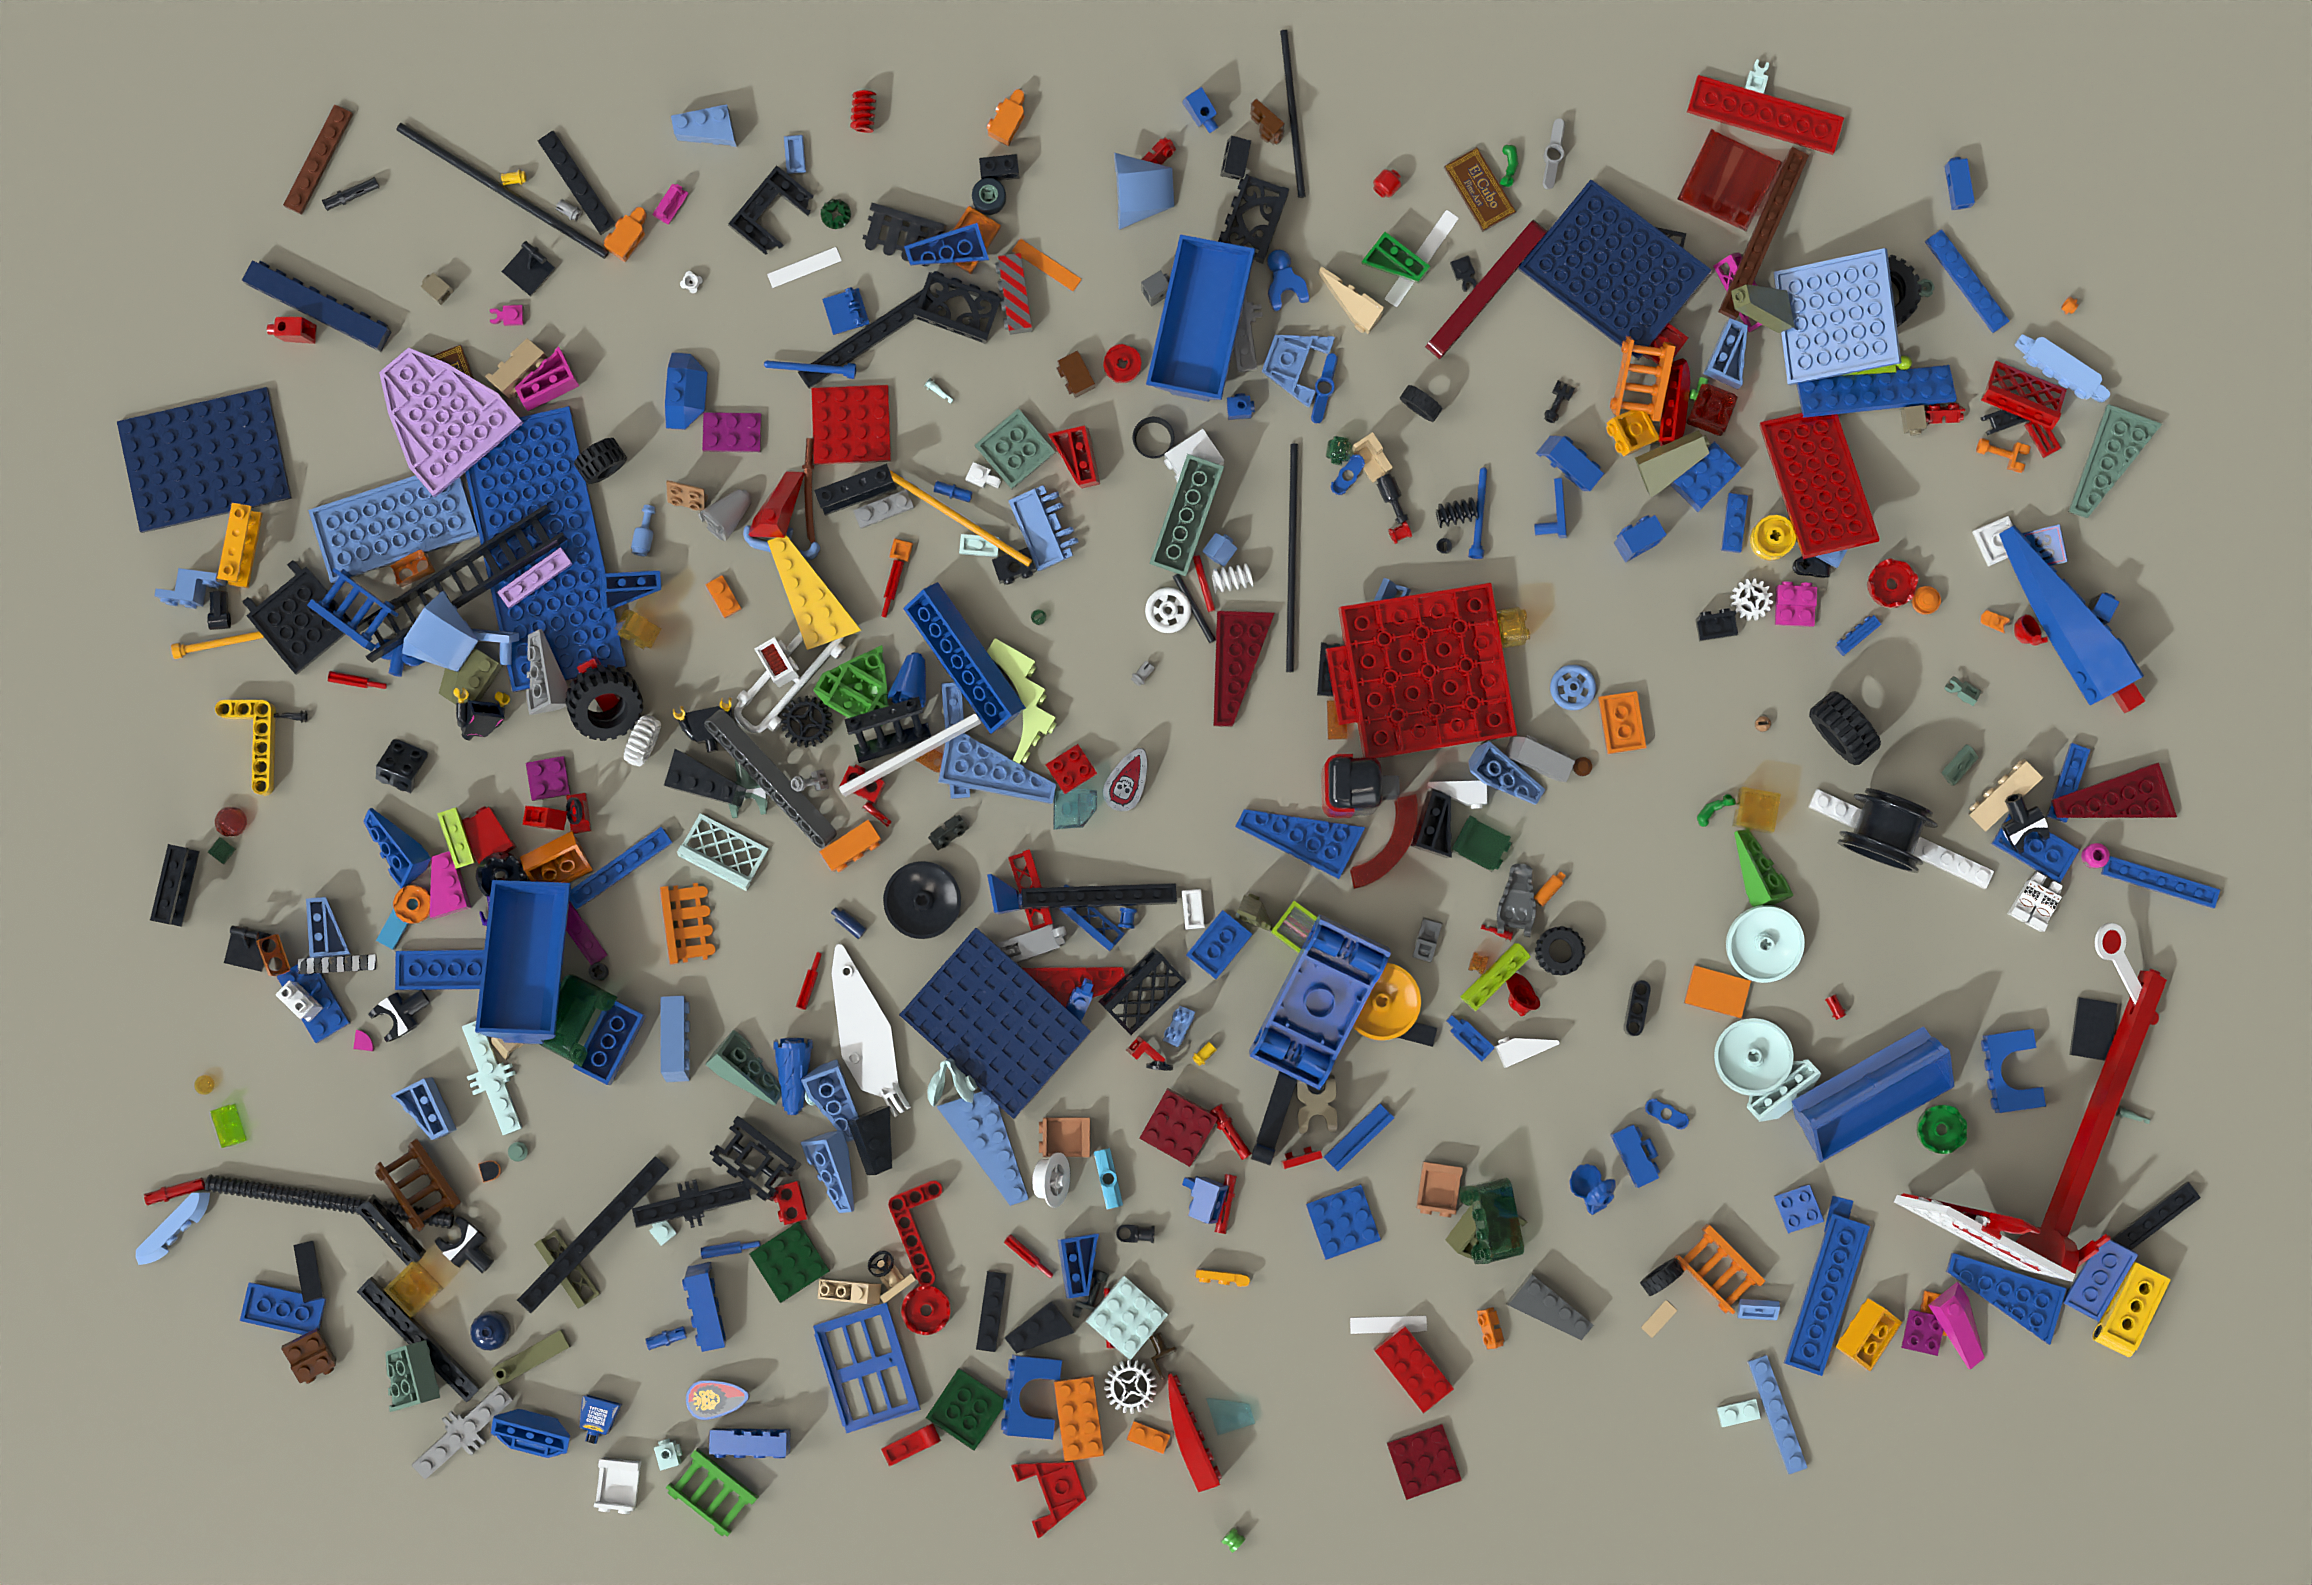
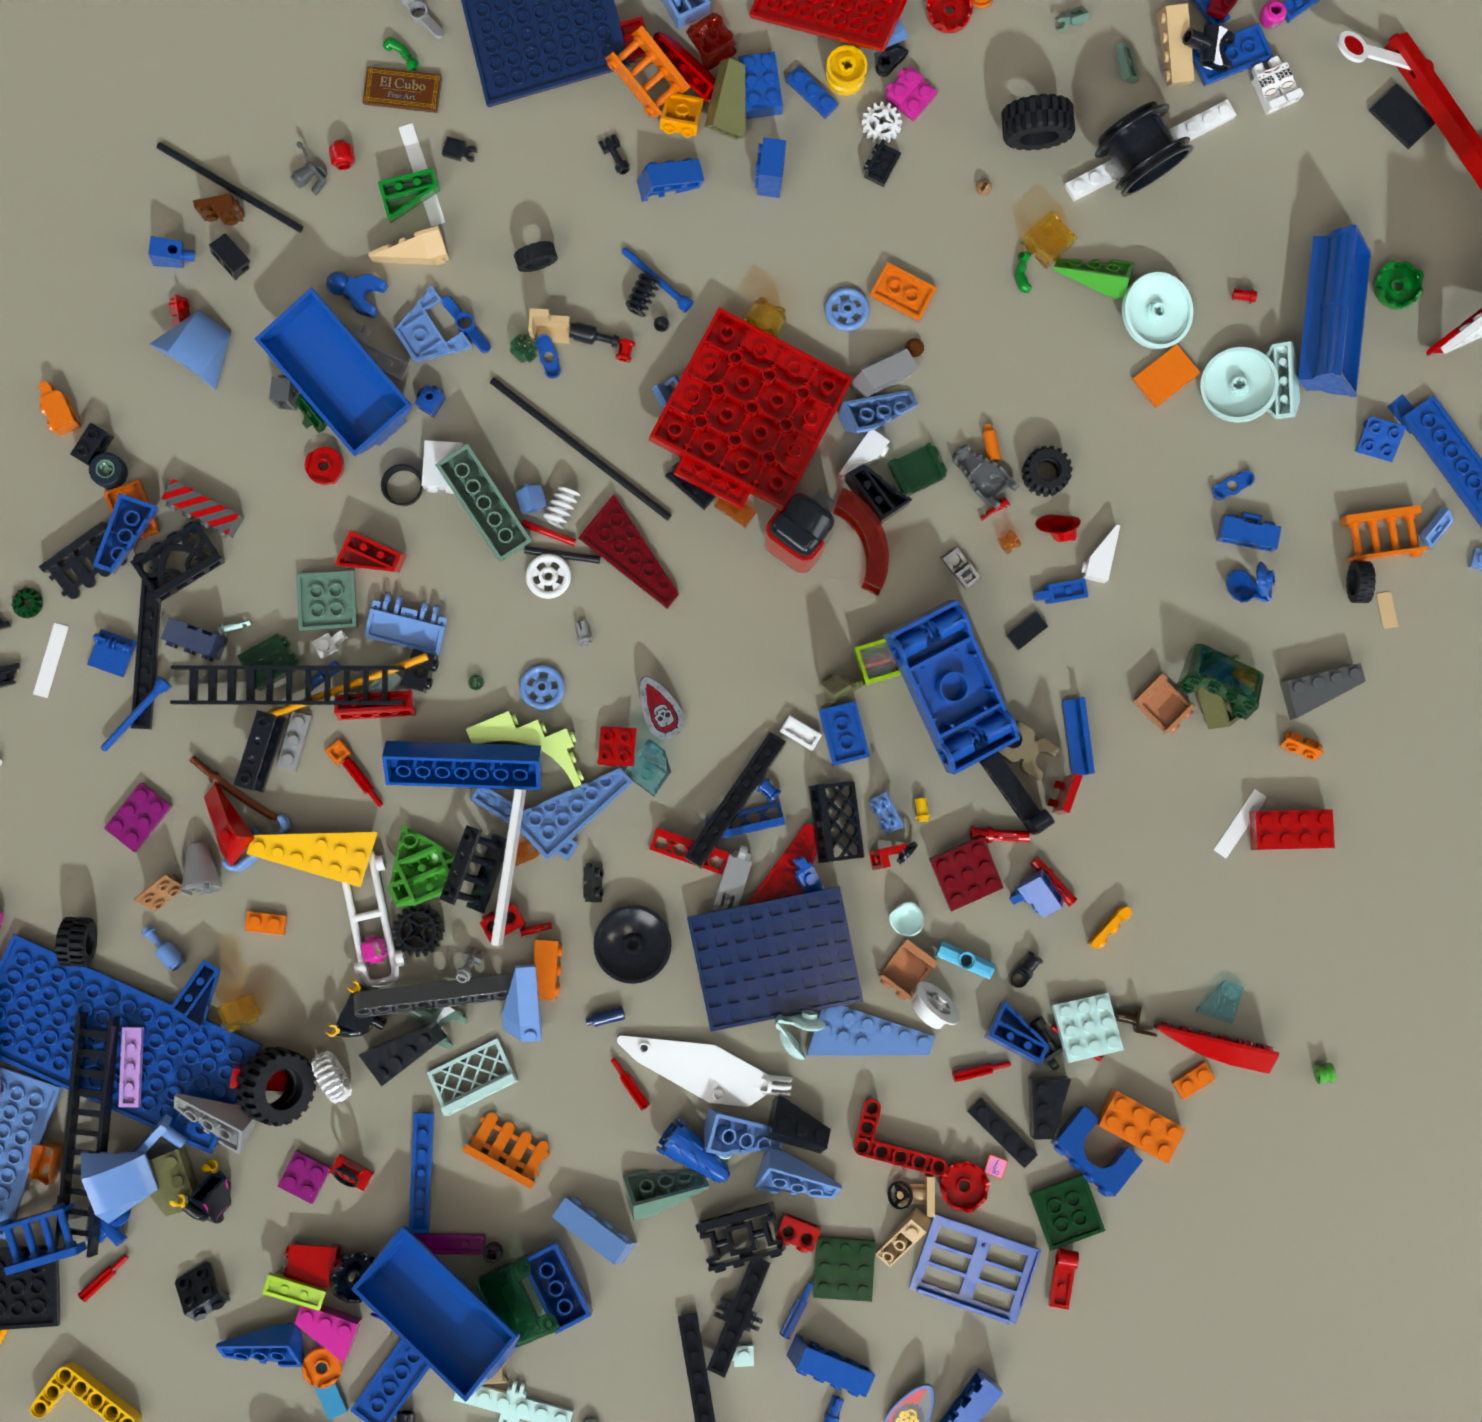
camera: 60 degrees left, 0 degrees up
black piece [274,710,308,723] -> none
orange slope [520,831,593,883] -> none
red brick [522,806,567,830] -> none
blue wedge [665,353,708,430] -> none
white piece [755,637,799,687] -> none
red plate [811,385,891,465] -> none
blue cone [888,652,926,707] -> none
blue slope [987,874,1022,914] -> none
red wing [1011,1462,1087,1538] -> none
orange sticker [1012,238,1082,291] -> none
reddish brown brick [1056,350,1096,398] -> none
white gear [1104,1360,1157,1414] -> none
black fence [1218,174,1289,264] -> none
blue wing [1235,809,1365,879] -> none
blue plate [1306,1185,1381,1260] -> none
light orange dish [1353,963,1421,1040] -> none
dark red plate [1387,1424,1462,1500] -> none
dark red beam [1425,219,1548,360] -> none
lime fence [1460,943,1531,1011] -> none
blue piece [1534,478,1567,539] -> none
black beam [1624,980,1651,1036] -> none
bright green arm [1689,377,1709,401] -> none
blue piece [1835,615,1882,656] -> none
blue arch [1981,1029,2046,1113] -> none
none -> dark blue wedge [161,617,228,662]
none -> black ladder [170,665,405,705]
none -> clear green brick [237,633,300,691]
none -> dark grey piece [290,142,327,195]
none -> dark green hinge [296,393,327,433]
none -> red fence [334,690,416,720]
none -> dark pink head [360,935,388,965]
none -> medium blue wedge [502,964,543,1042]
none -> medium blue plate [519,664,565,710]
none -> light aqua helmet [889,902,924,937]
none -> bright pink tile [983,1153,1008,1180]

